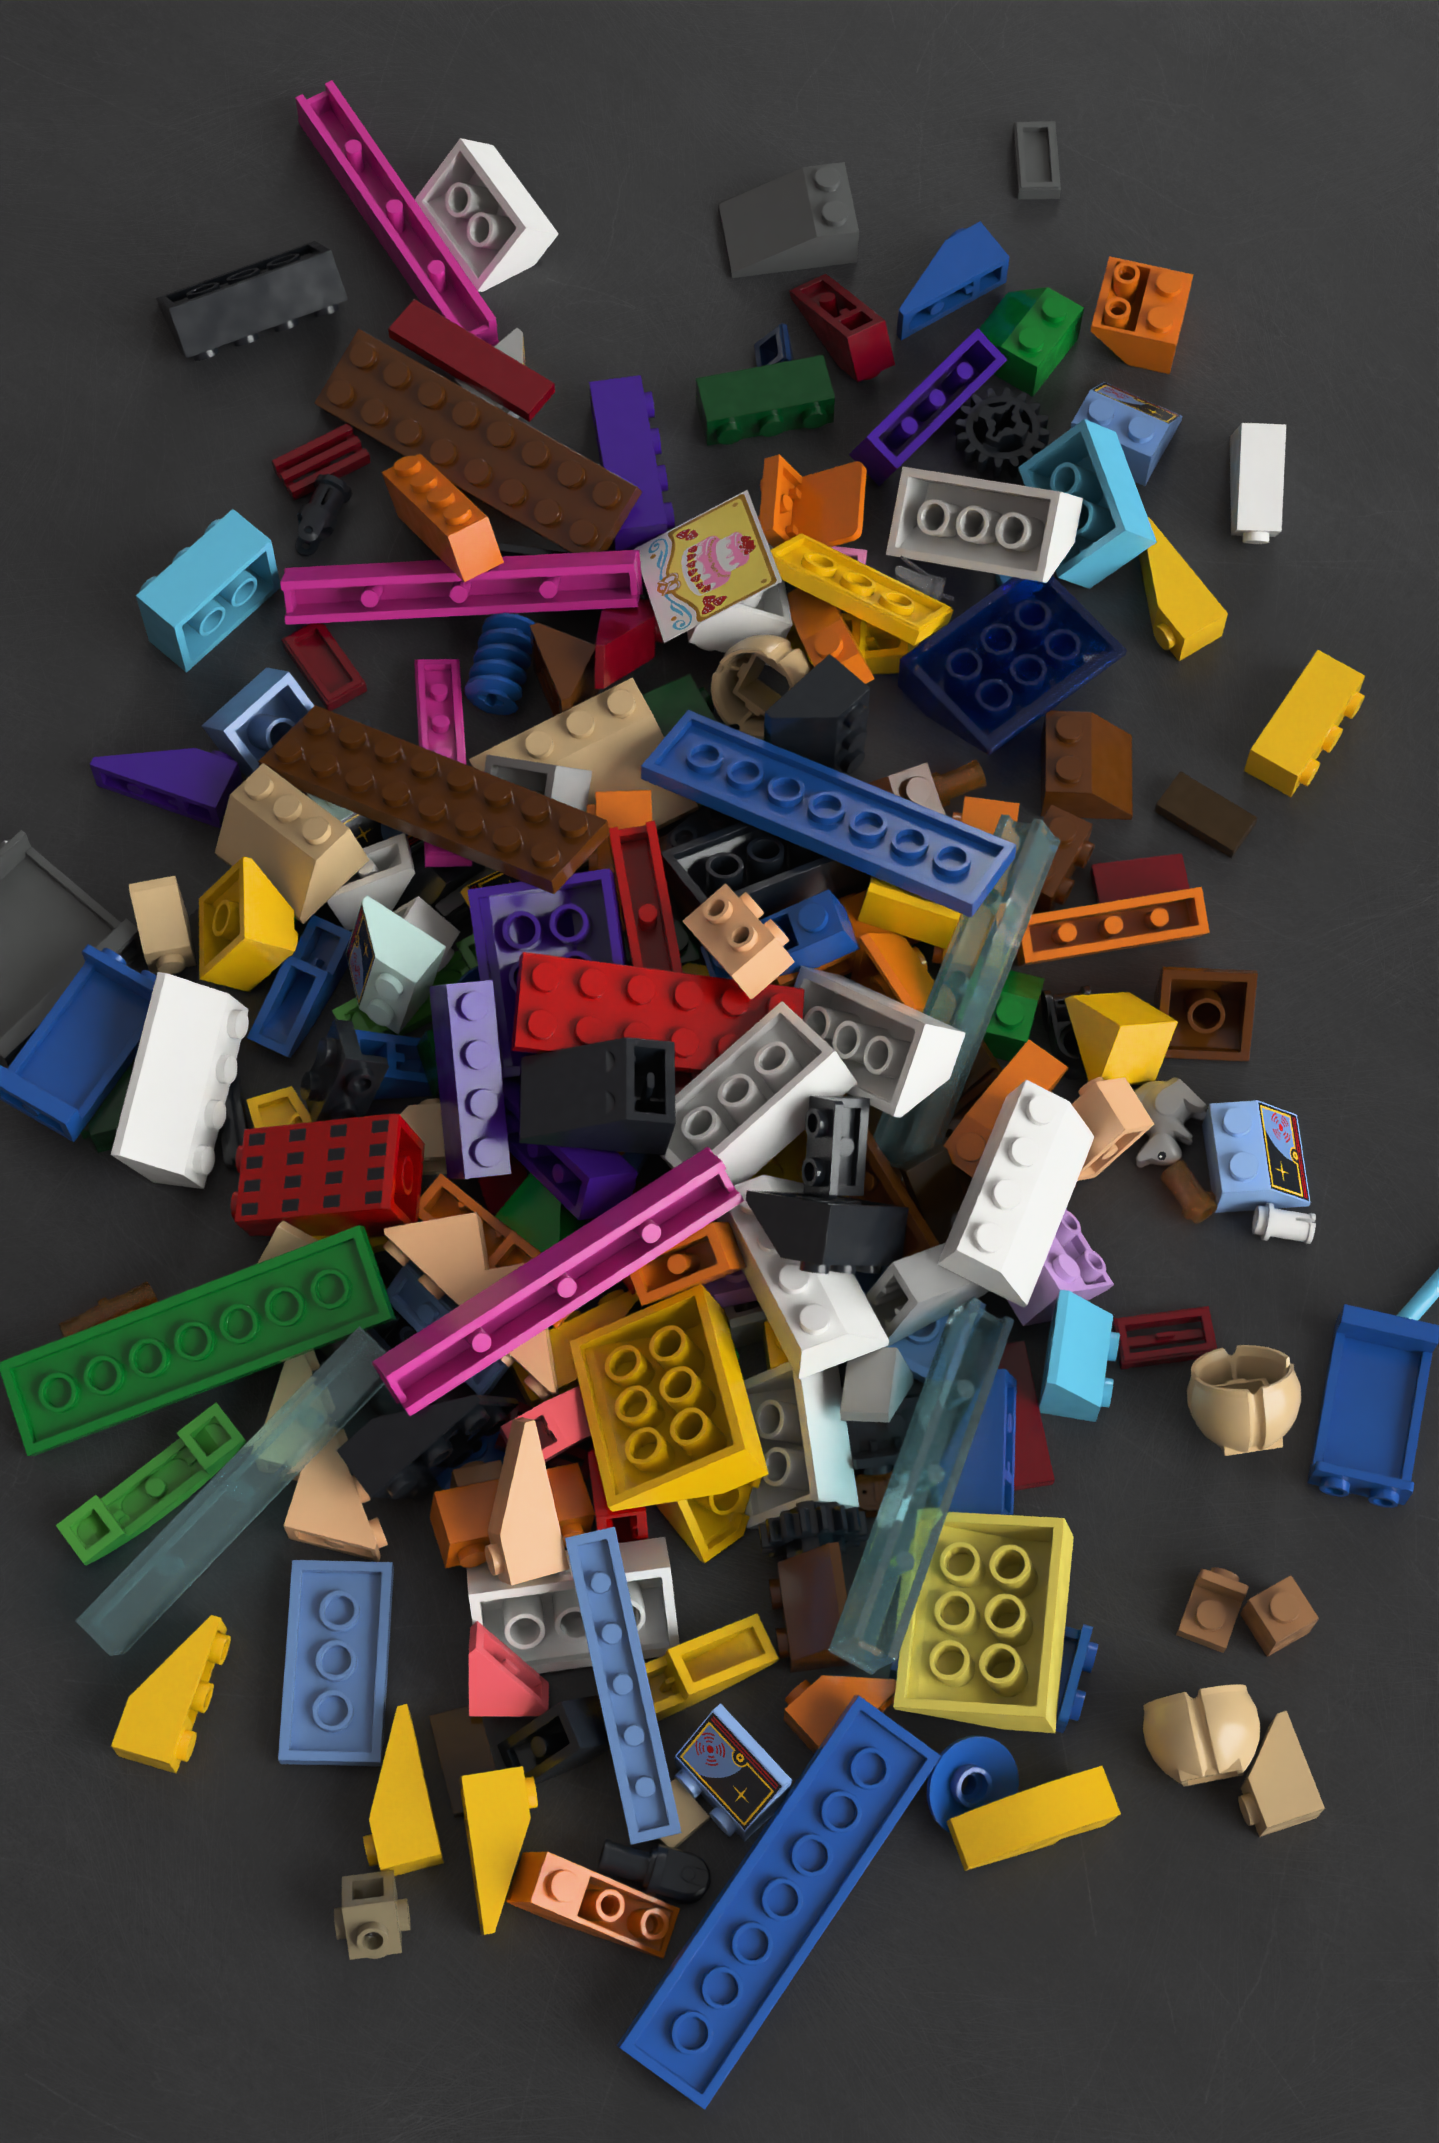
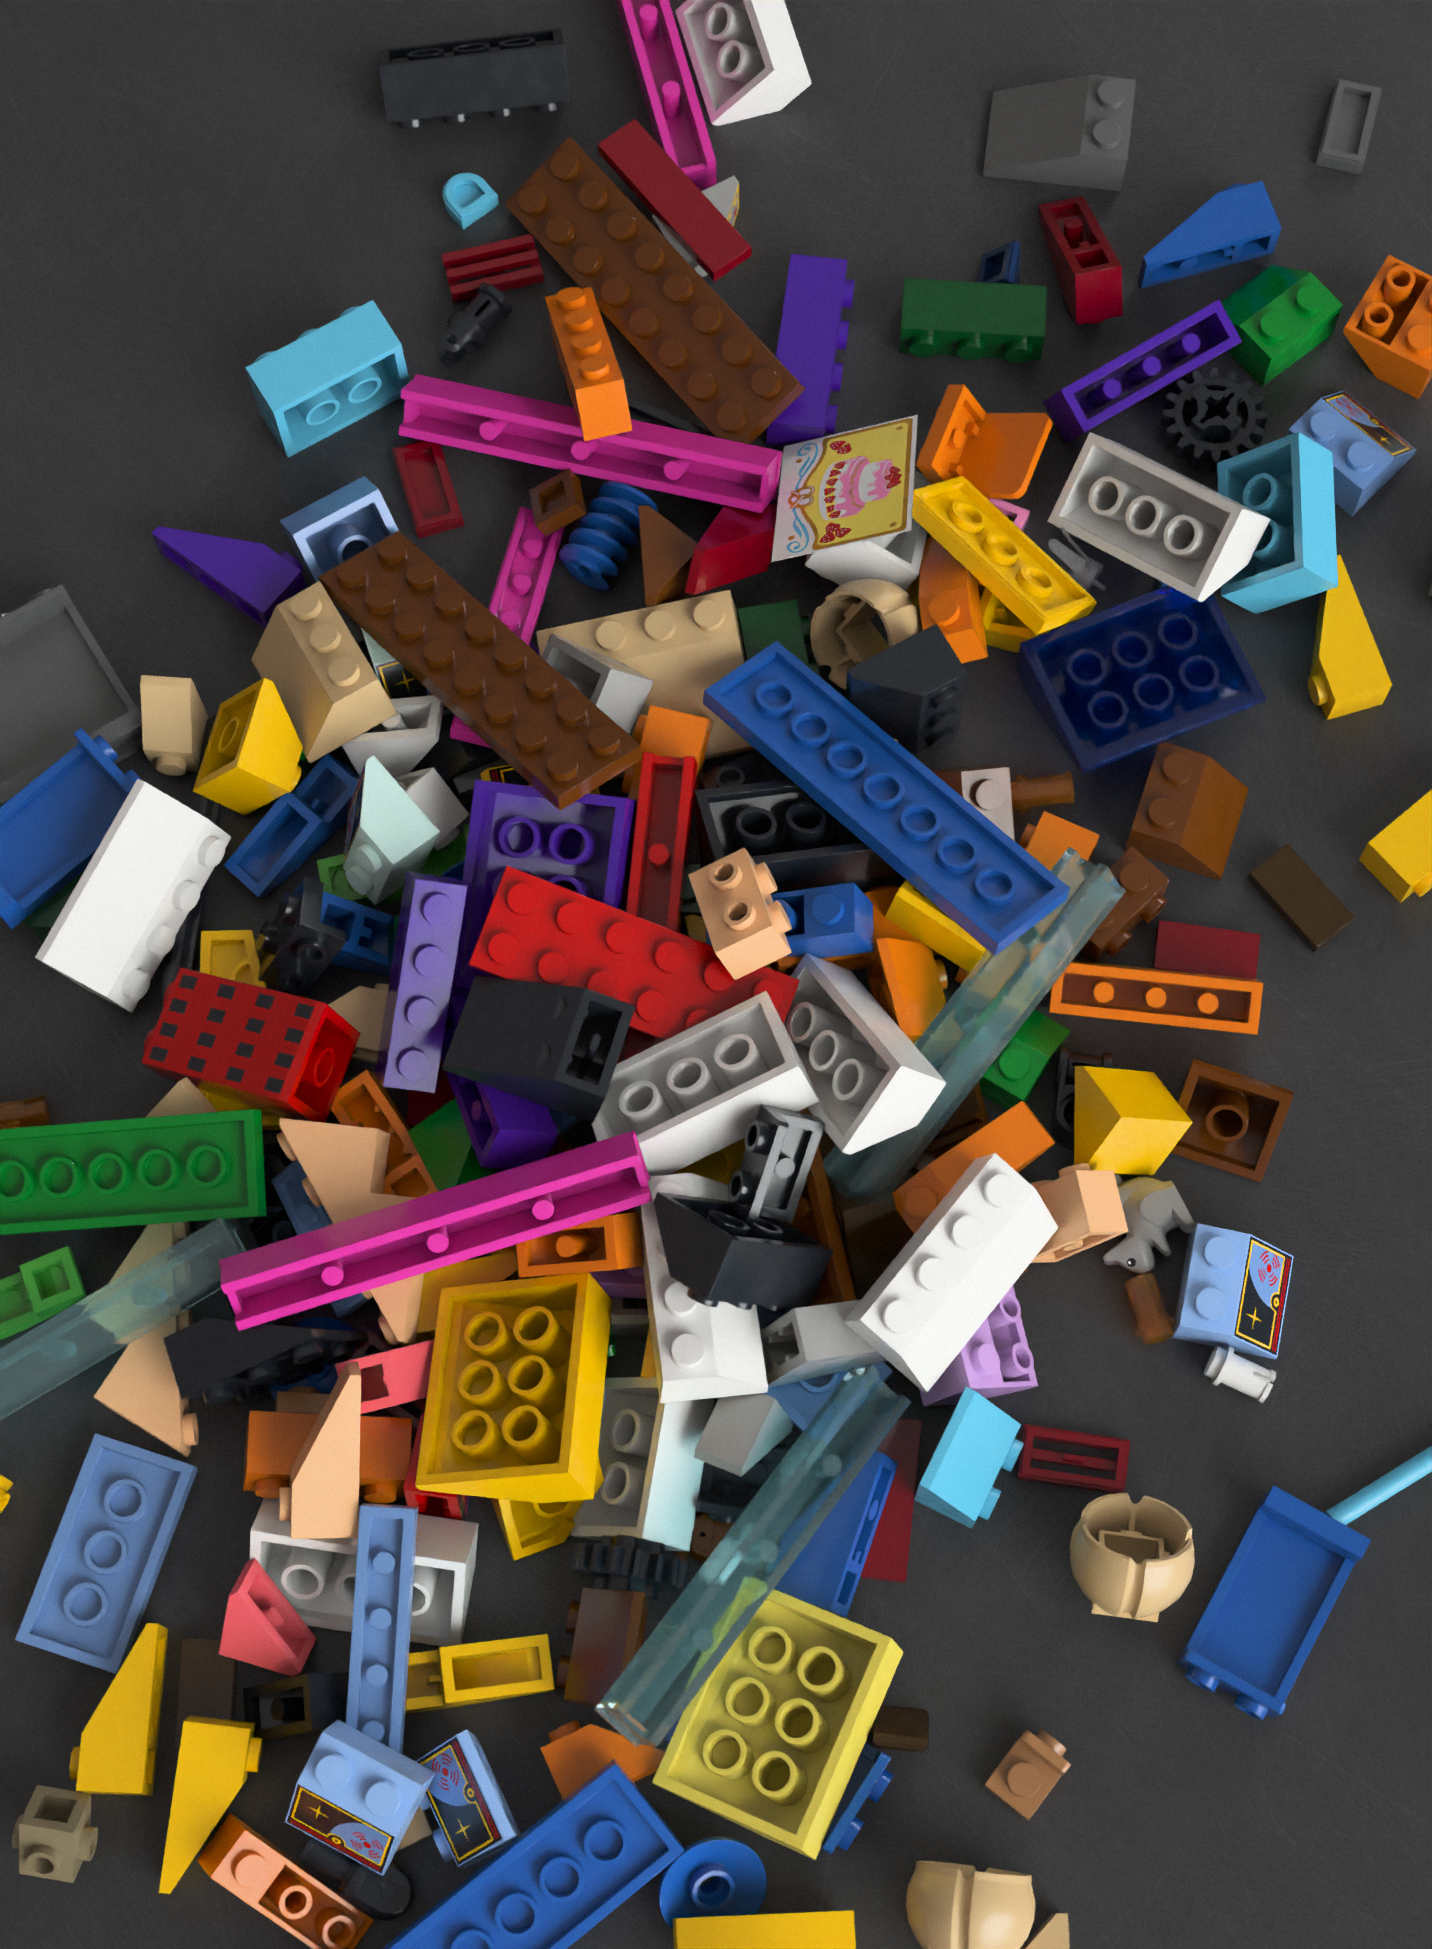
camera: 20 degrees right, 5 degrees up
medium nougat brick [1240,1575,1319,1657] -> none
none -> light blue slope [285,1720,436,1876]
none -> medium azure tile [443,173,500,230]
none -> reddish brown plate [529,468,587,536]
none -> dark brown slope [871,1705,929,1753]

